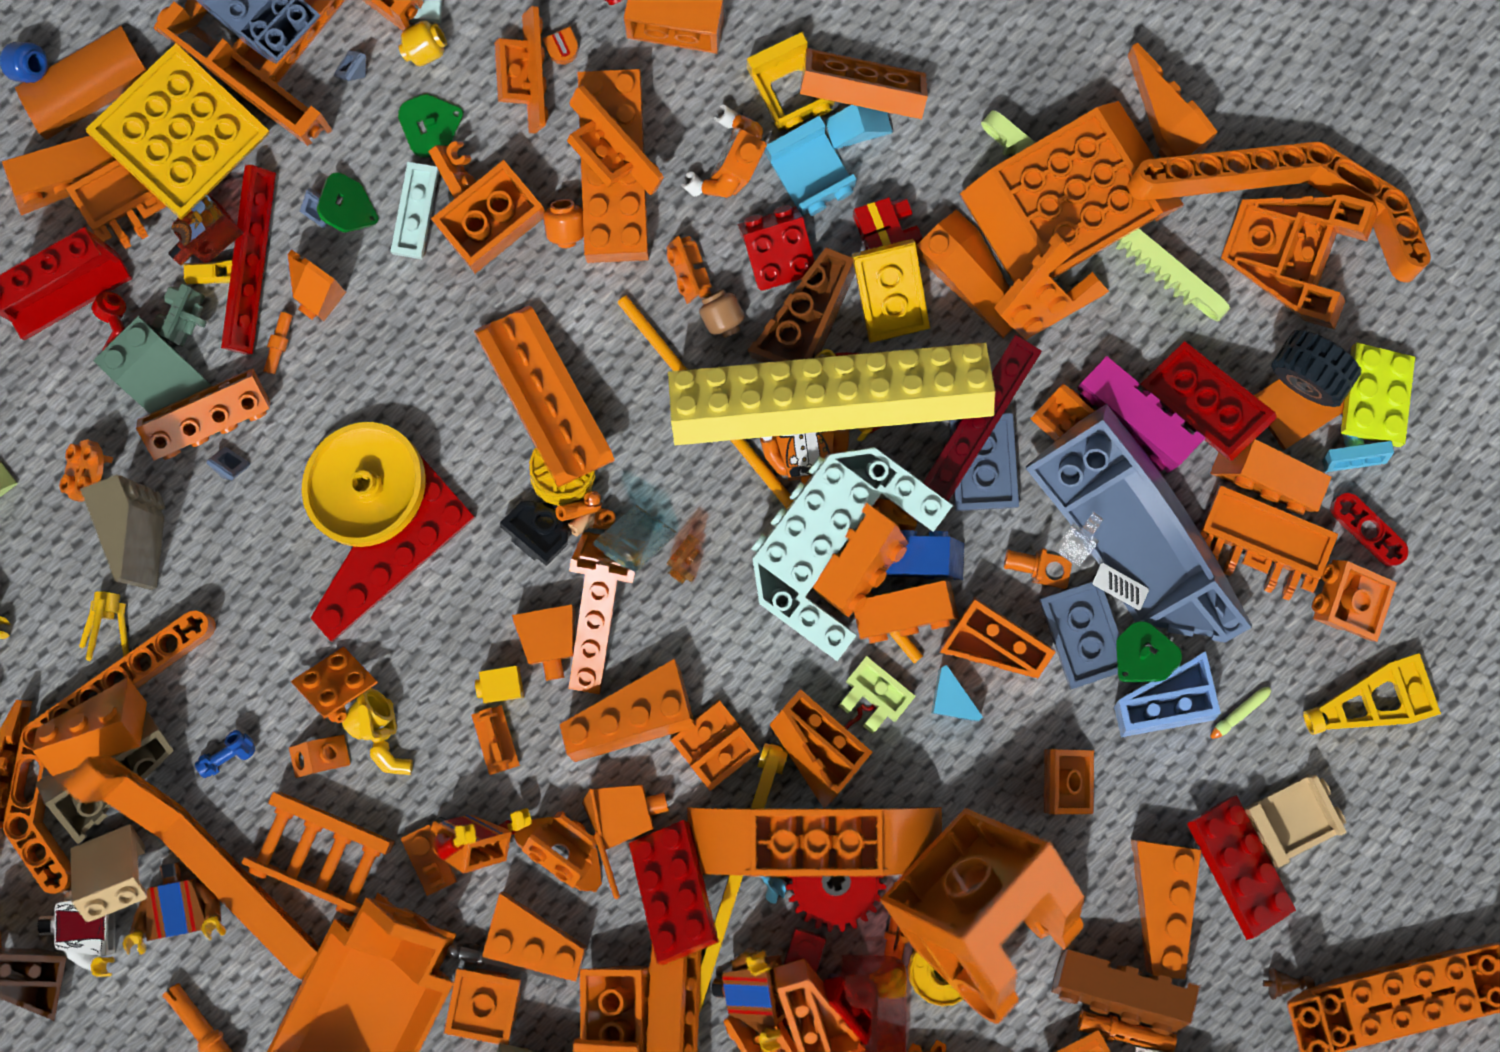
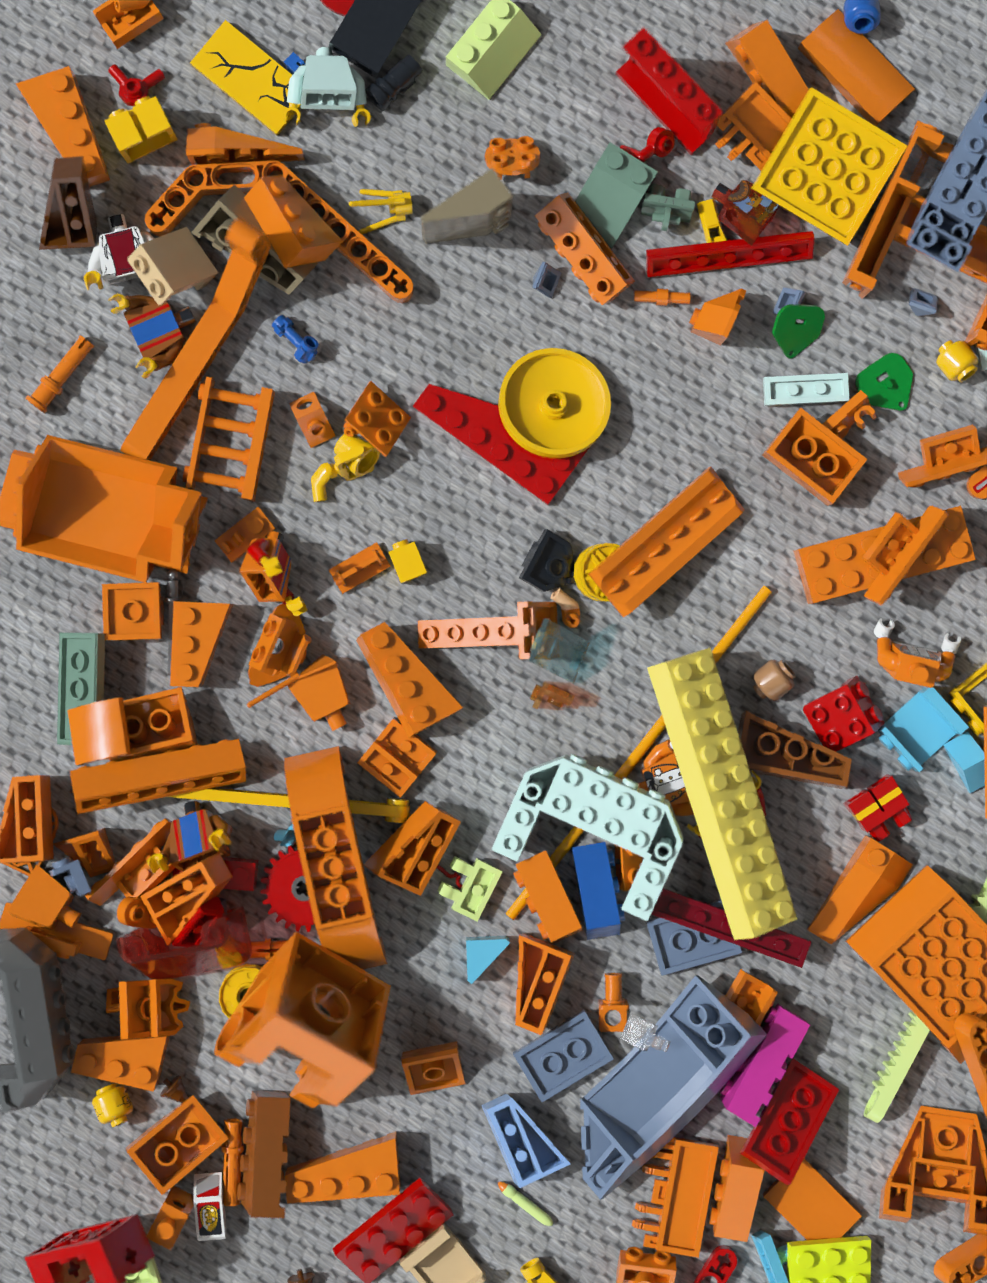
camera: 80 degrees right, 5 degrees up
orange torso [512,604,575,681] -> none
orange head [544,199,584,248] -> none
orange arm [555,491,602,521] -> none
red plate [629,820,719,965] -> none
orange hinge [666,236,712,304] -> none
orange wedge [813,503,909,618] -> none
yellow tile [852,239,930,343] -> none
orange wing [994,233,1109,340] -> none
white sticker [1093,563,1149,610] -> none
green piece [1116,621,1182,682] -> none
black wheel [1271,330,1362,407] -> none

